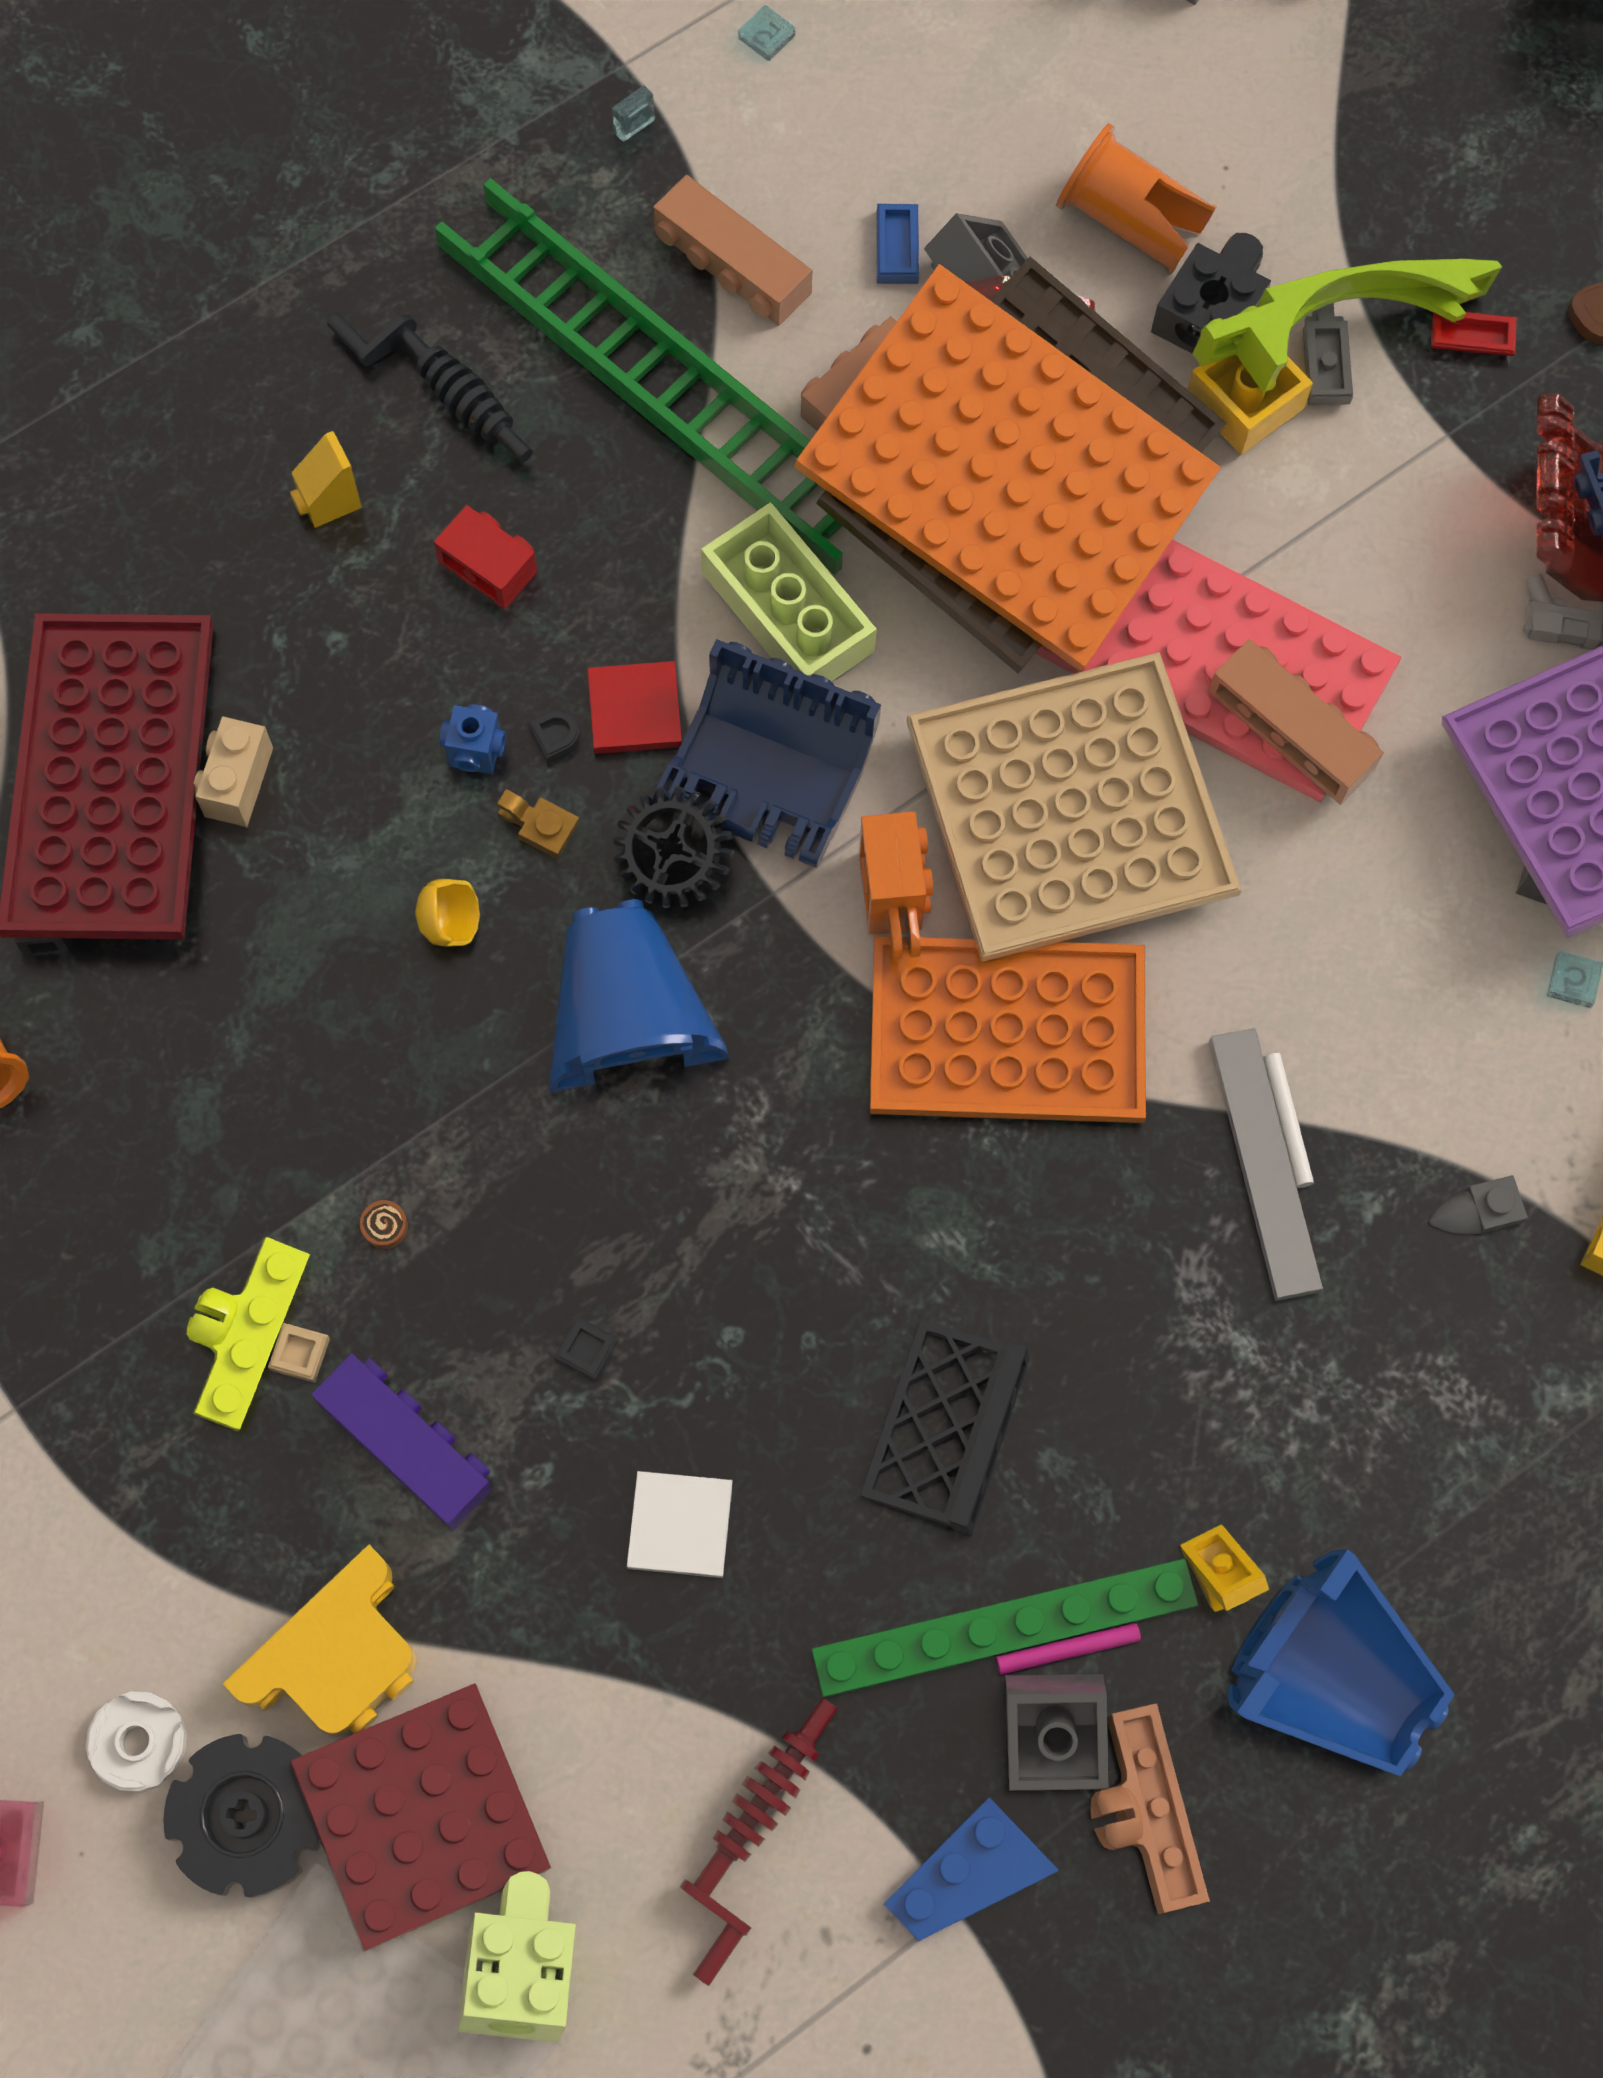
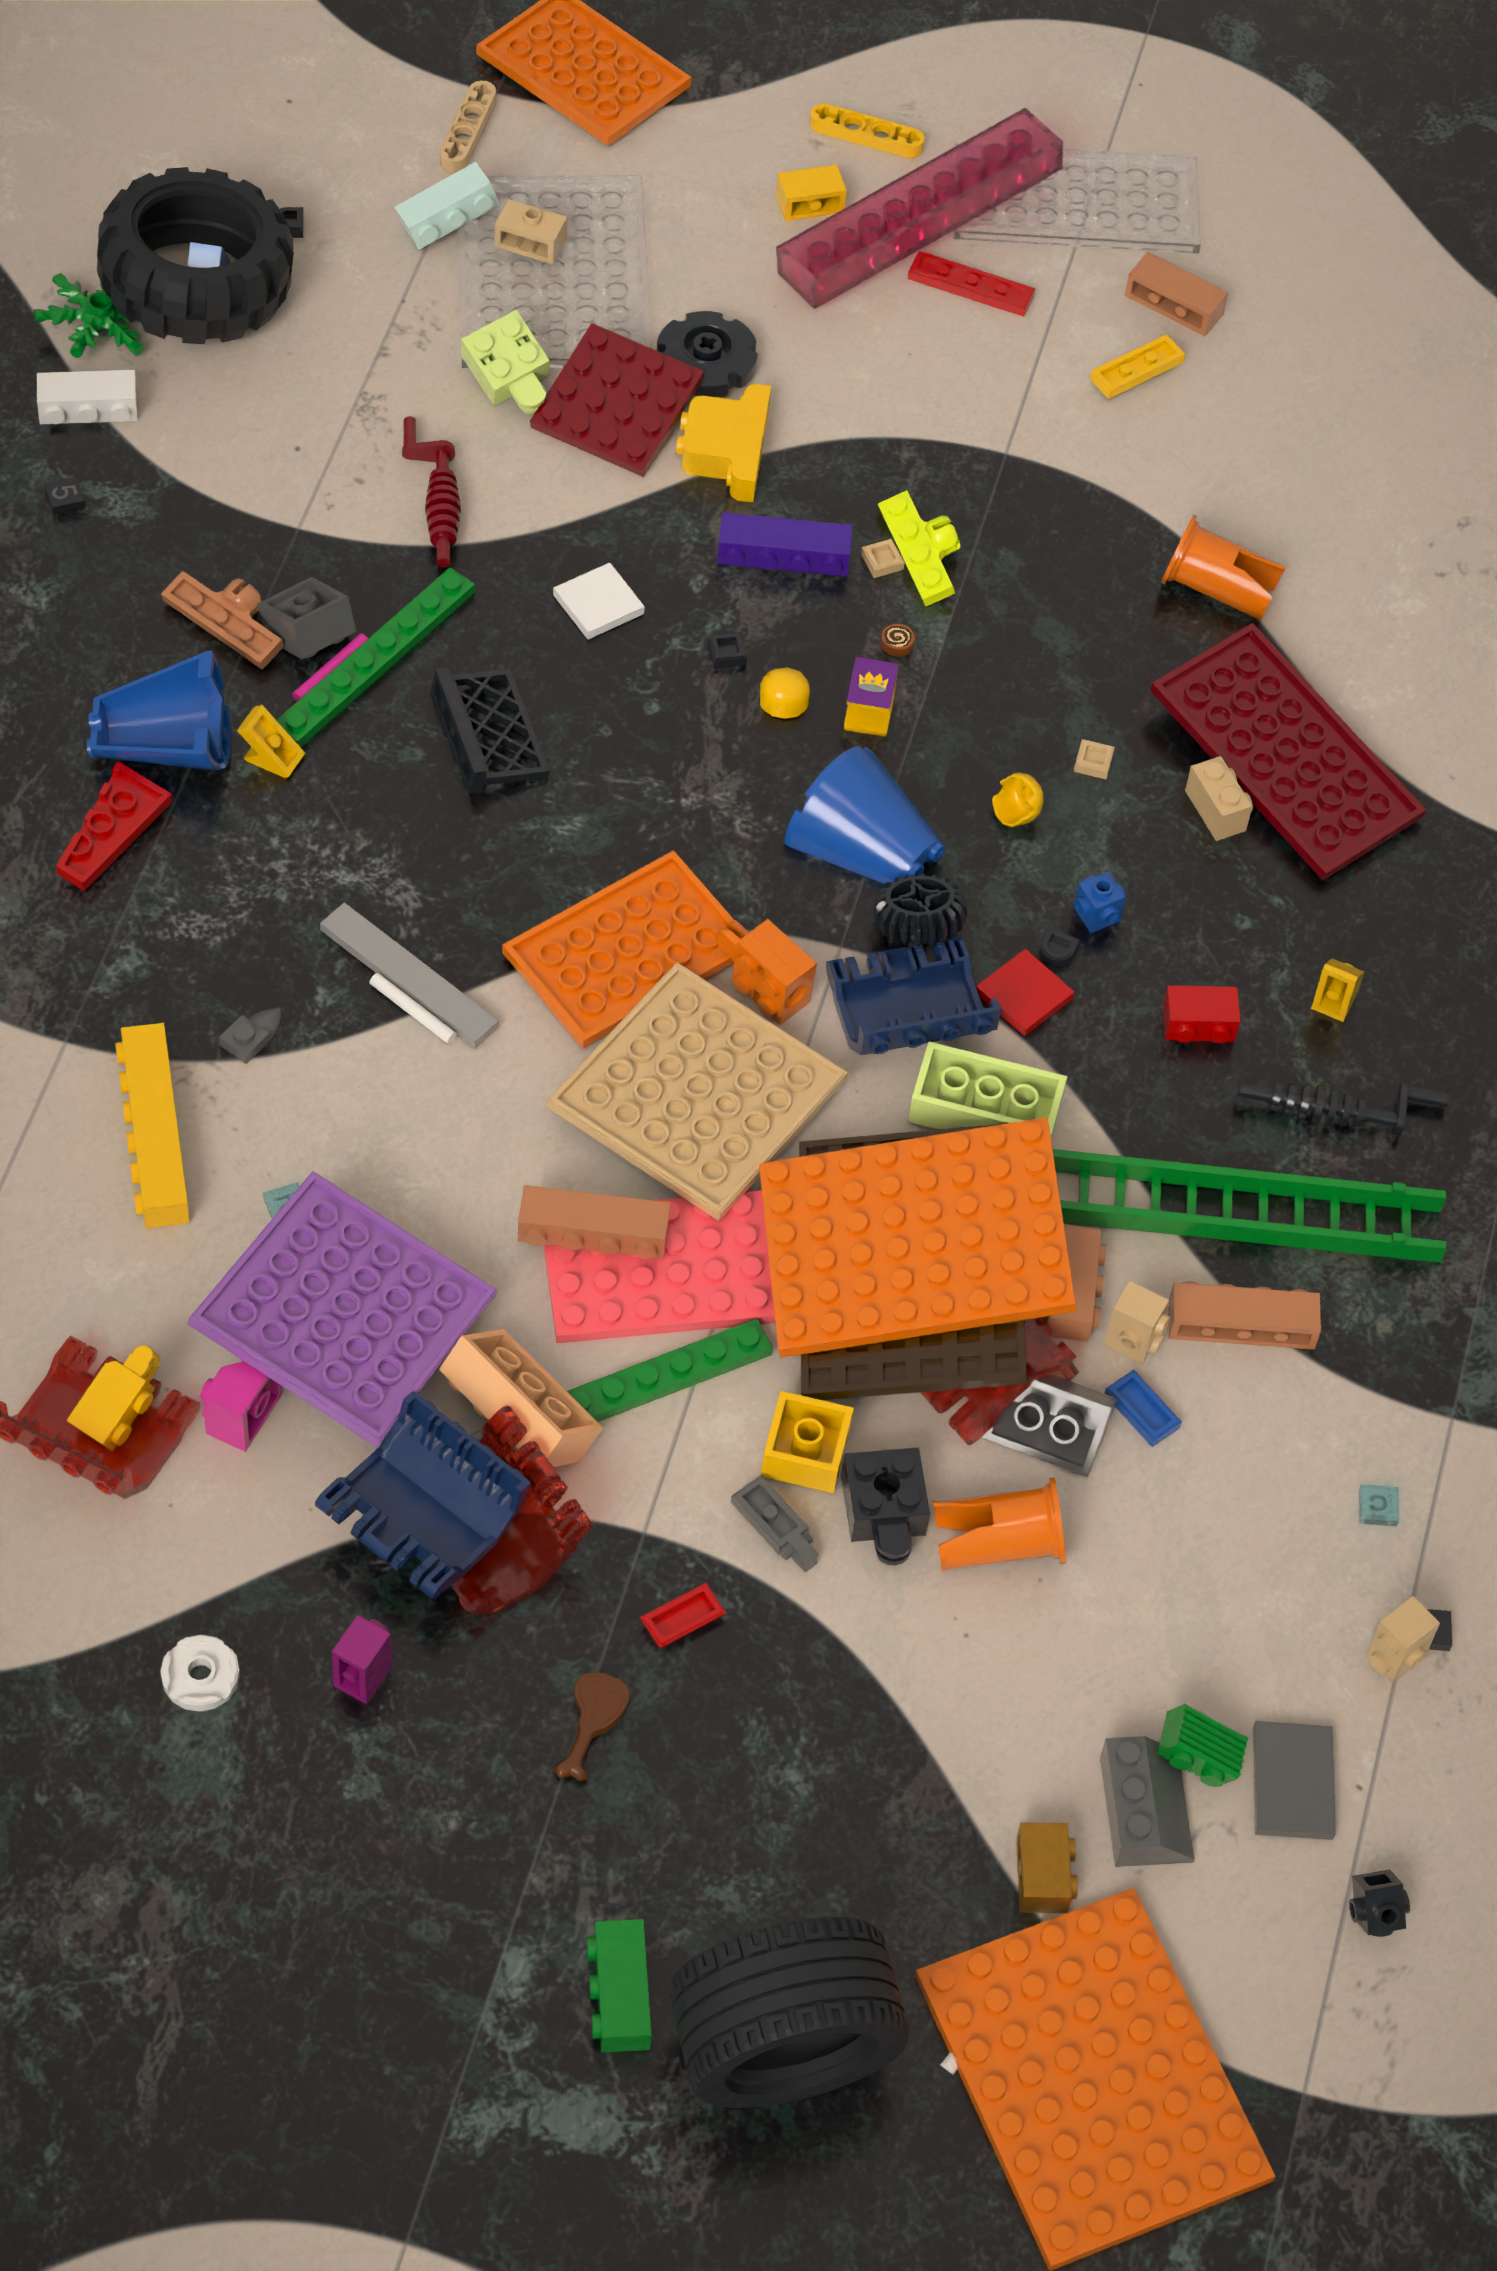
camera: 140 degrees right, 15 degrees down
white tile [85,1691,187,1792] -> none
pearl gold plate [497,789,579,860] -> none
clear light blue tile [612,85,655,141] -> none
blue wing [883,1797,1059,1941] -> none
lime slope [1192,259,1502,393] -> none
none -> red wing [56,761,172,891]
none -> light nougat brick [439,1329,603,1470]
none -> green plate [567,1319,773,1422]
none -> yellow hair [760,667,810,719]
none -> piece [844,657,899,737]
none -> tan tile [1074,739,1115,779]
none -> tan brick [1104,1280,1170,1364]

